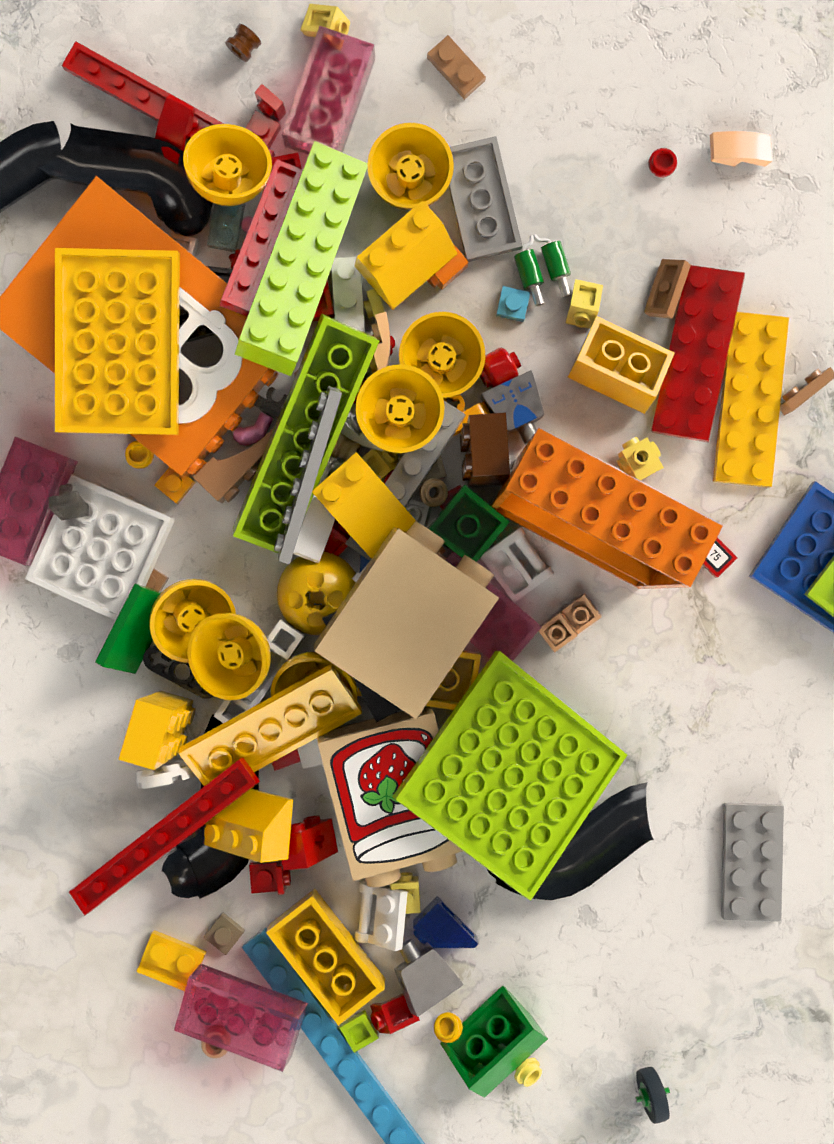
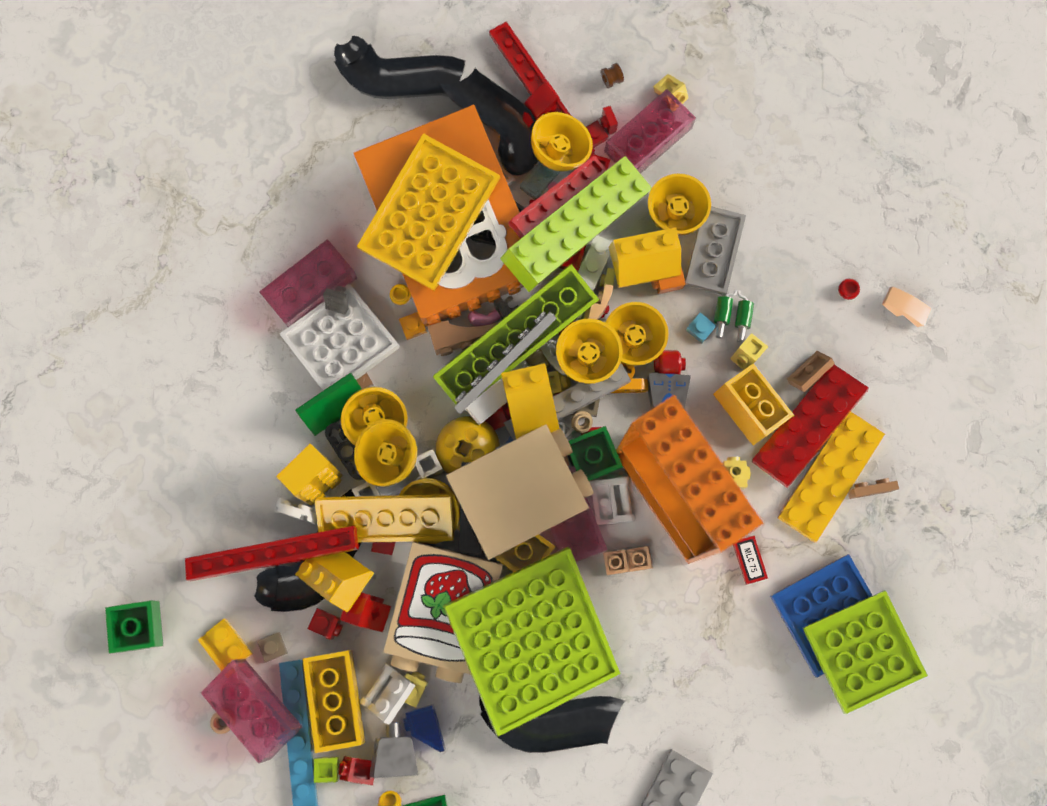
camera: 25 degrees right, 10 degrees down
medium nougat plate [427,35,486,100] -> none
reddish brown brick [460,412,510,487] -> none
none -> green brick [105,600,163,654]

